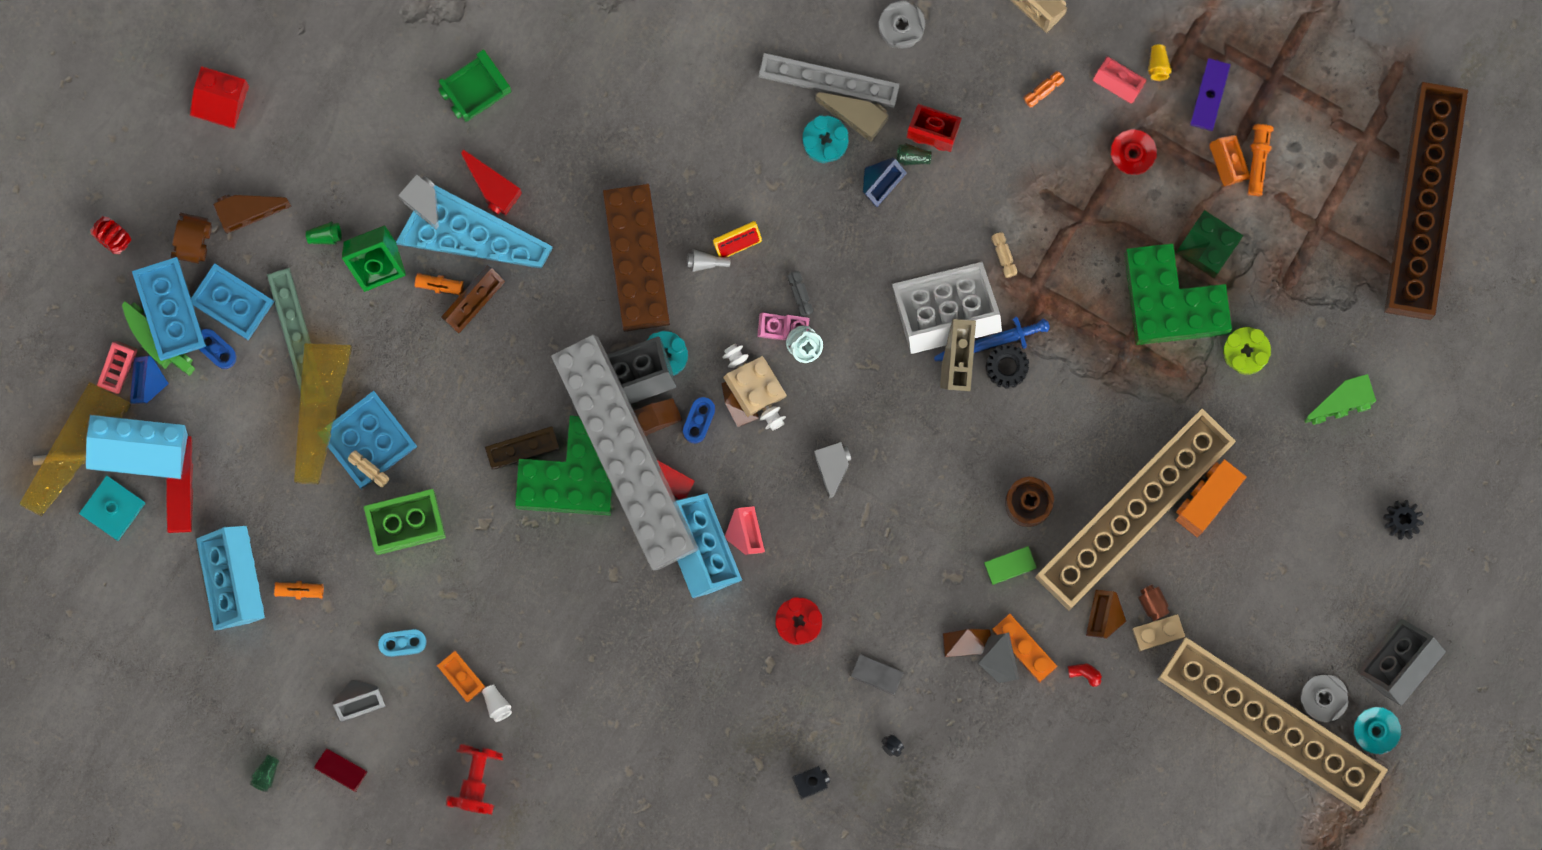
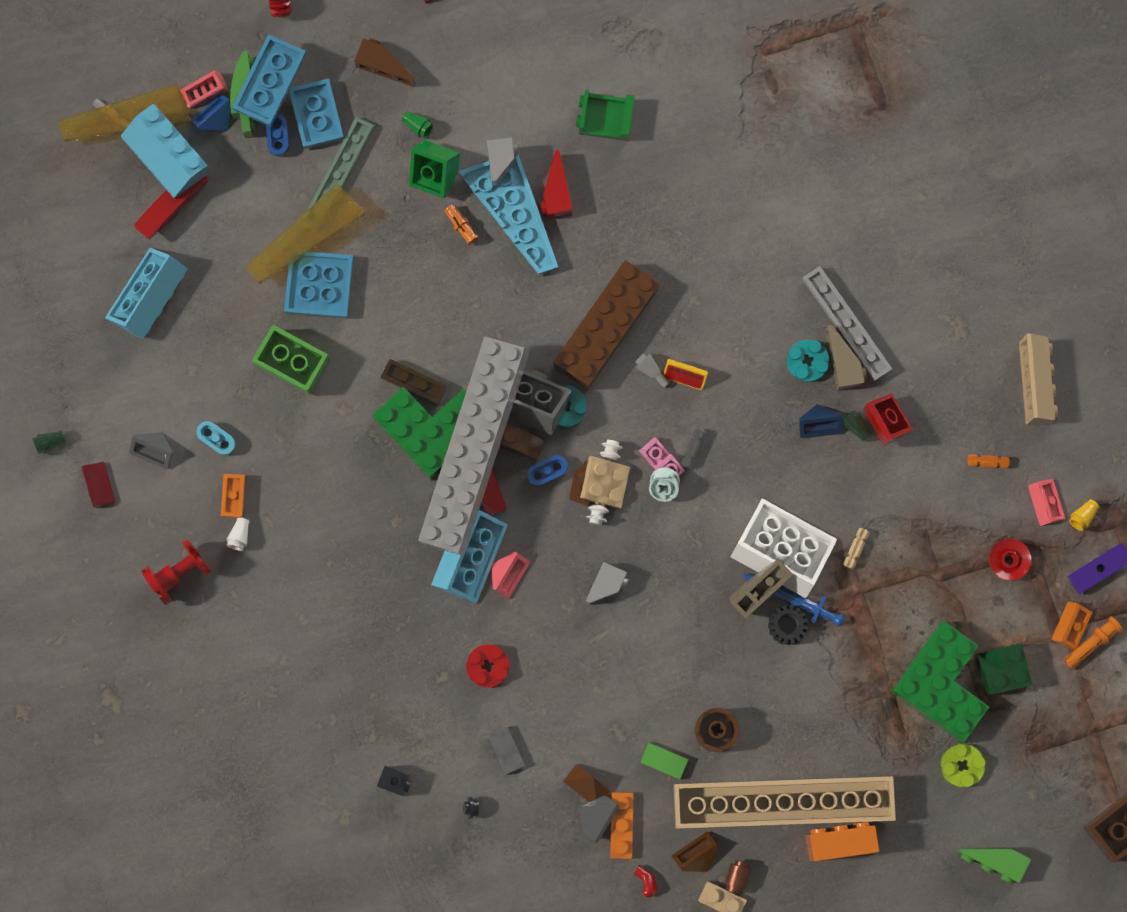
camera: 45 degrees right, 0 degrees up
teal plate [79,476,146,541] -> none
reddish brown brick [171,212,212,264] -> none
orange pin [274,581,324,600] -> none
tan axle [348,450,389,487] -> none
reddish brown plate [441,265,505,333] -> none
light grey plate [879,1,925,48] -> none

